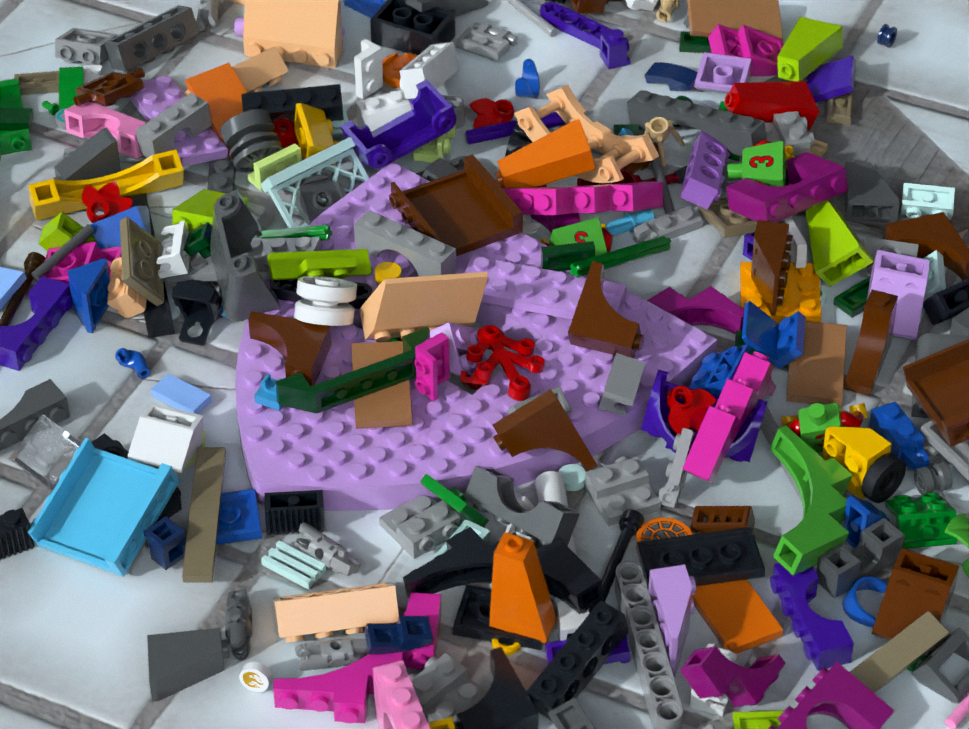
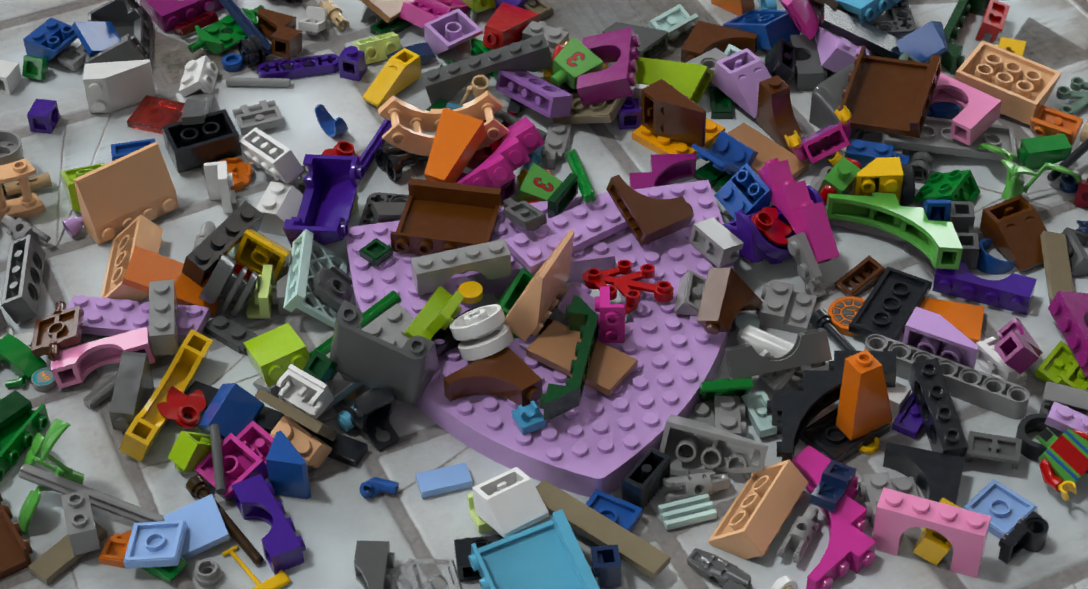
camera: 50 degrees left, 0 degrees up
none -> yellowish green bracket [353,32,401,65]
none -> dark green tile [359,238,393,267]
none -> yellow slope [362,48,421,108]
none -> dark grey hinge [502,198,547,231]
none -> light grey wedge [659,414,768,476]
none -> dark pink torso [784,105,852,164]

